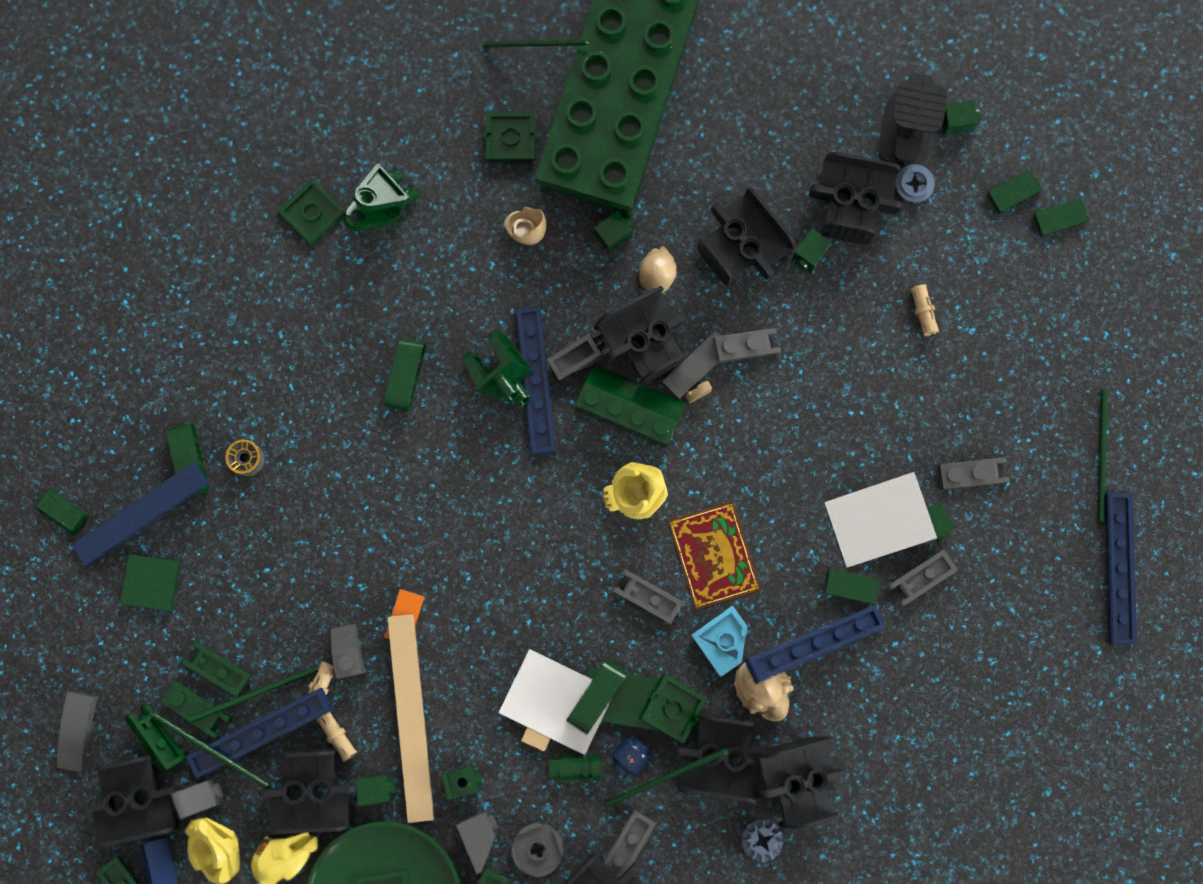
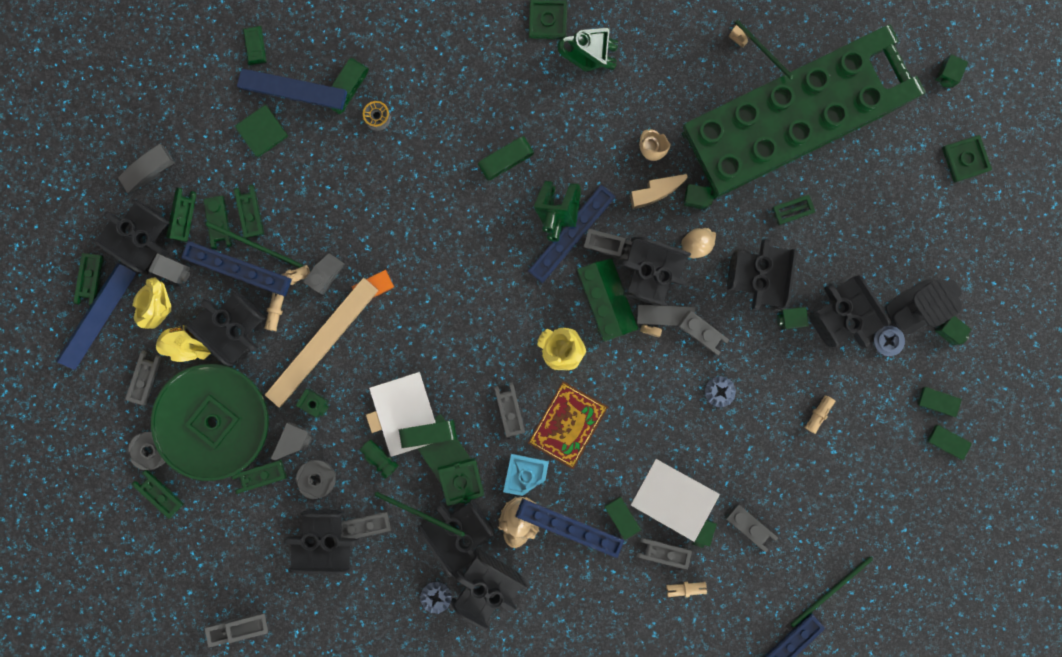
camera: 45 degrees right, 5 degrees up
dark green axle [152,713,270,789] -> none
dark green brick [355,774,396,806] -> none
dark green plate [484,112,538,162] -> none
dark blue head [612,737,650,776] -> none
none -> tan slope [630,174,687,209]
none -> tan pin [666,582,707,598]
none -> sand blue gear [705,376,736,407]
none -> tan tile [729,25,748,48]
none -> dark green tile [772,195,815,226]

